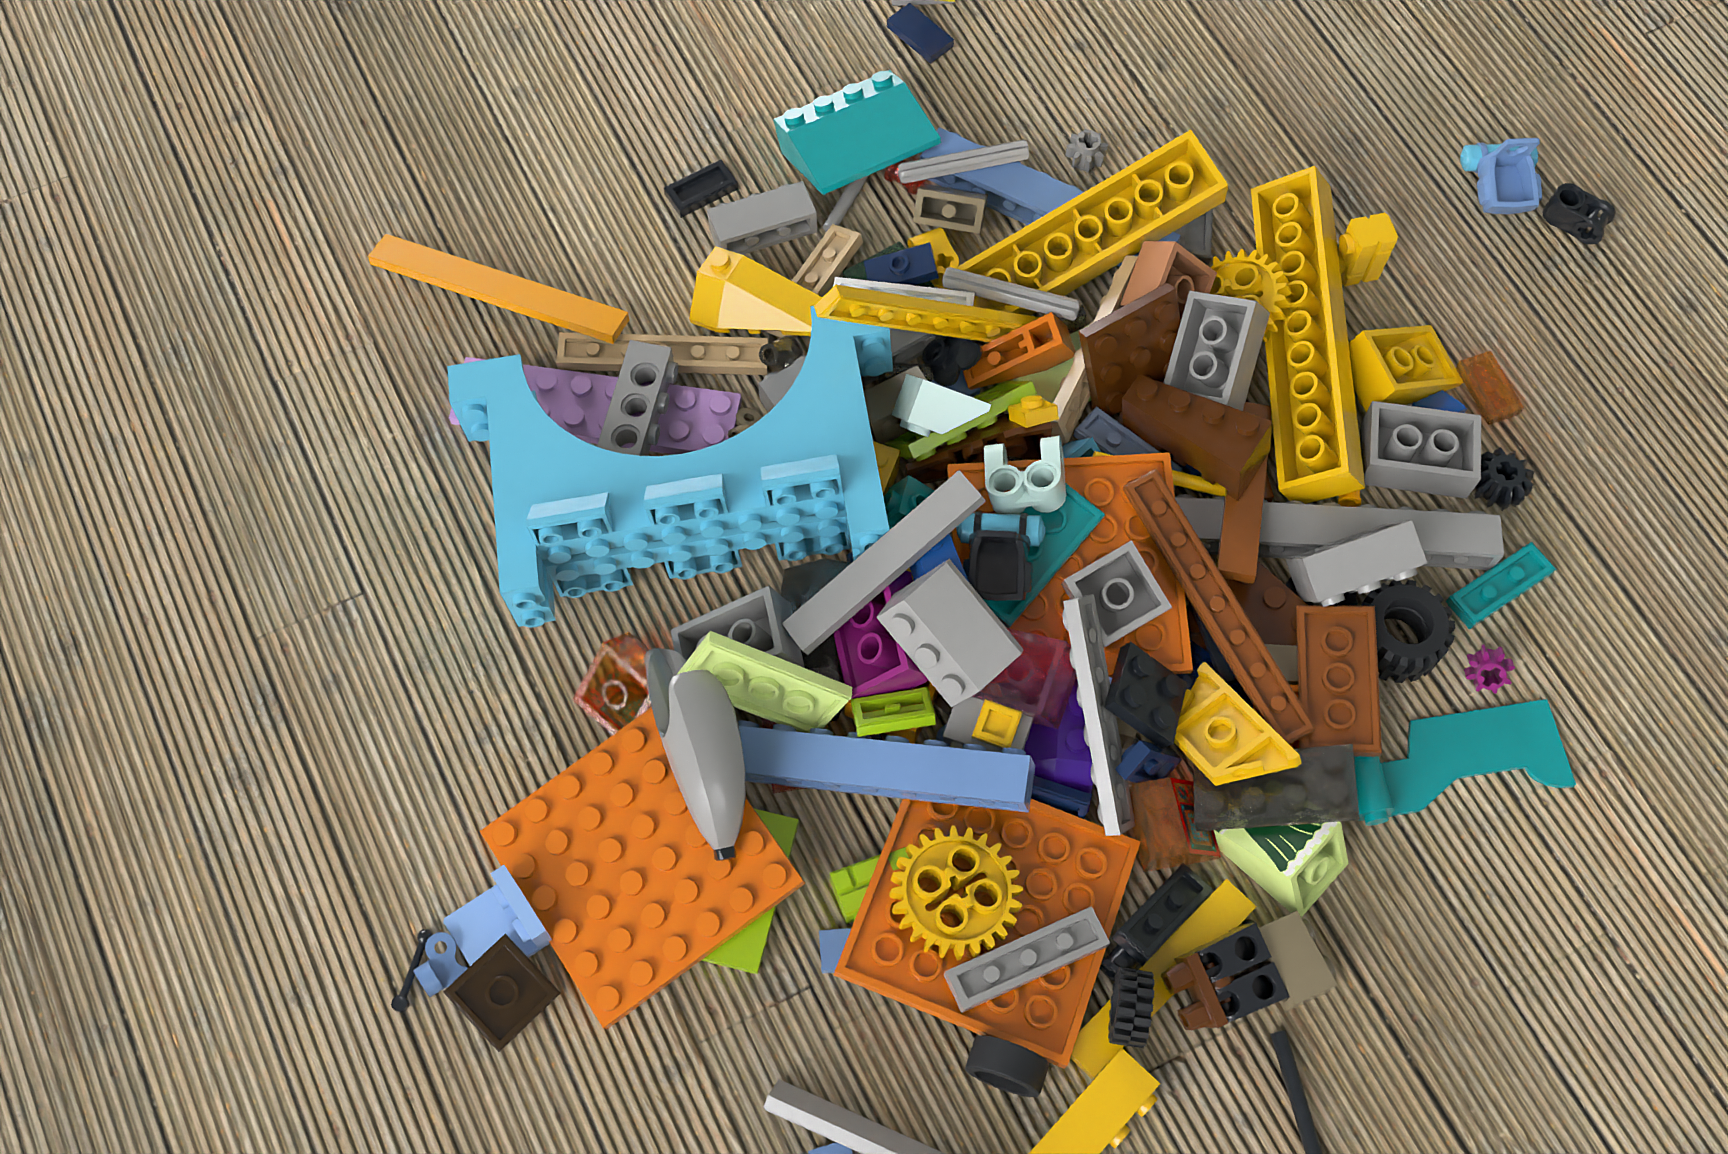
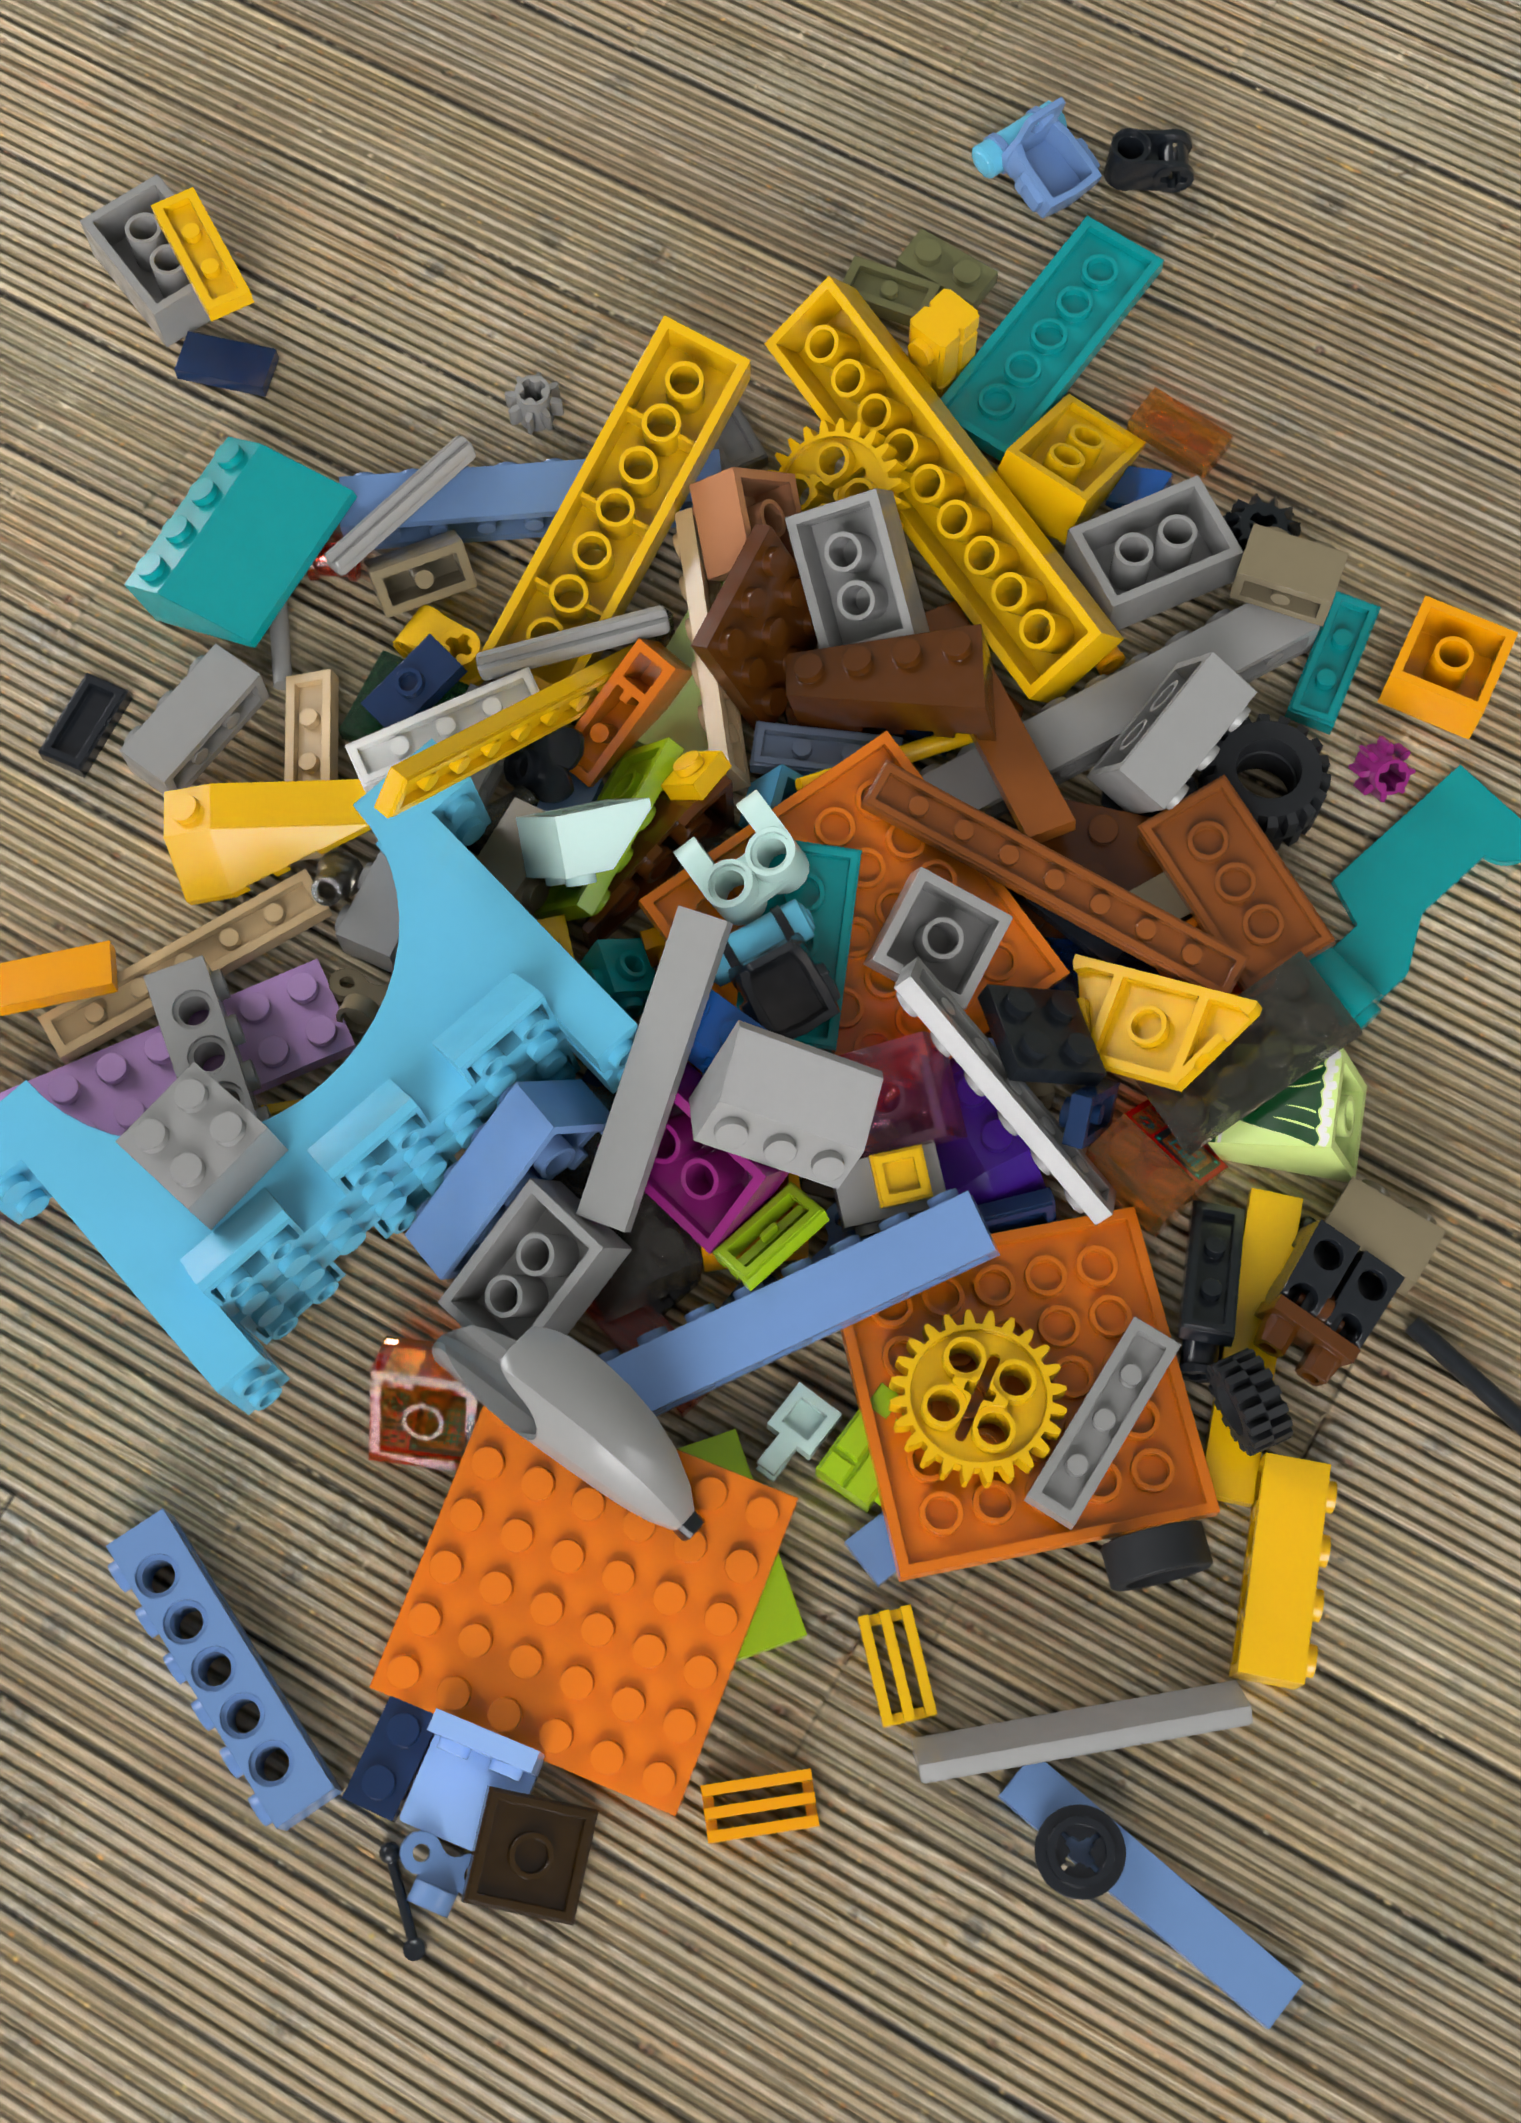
camera: 30 degrees left, 5 degrees up
yellowish green tile [677,631,853,733] -> none
none -> medium blue brick [106,1508,344,1831]
none -> light grey brick [115,1062,288,1230]
none -> dark blue plate [342,1696,434,1822]
none -> medium blue wedge [405,1079,610,1280]
none -> light orange tile [700,1768,820,1844]
none -> light aqua plate [756,1382,842,1482]
none -> olive plate [843,255,941,327]
none -> yellow tile [857,1604,937,1728]
none -> olive plate [896,228,998,309]
none -> teal plate [940,215,1164,461]
none -> dark tan brick [1229,523,1349,627]
none -> light orange brick [1377,595,1518,740]

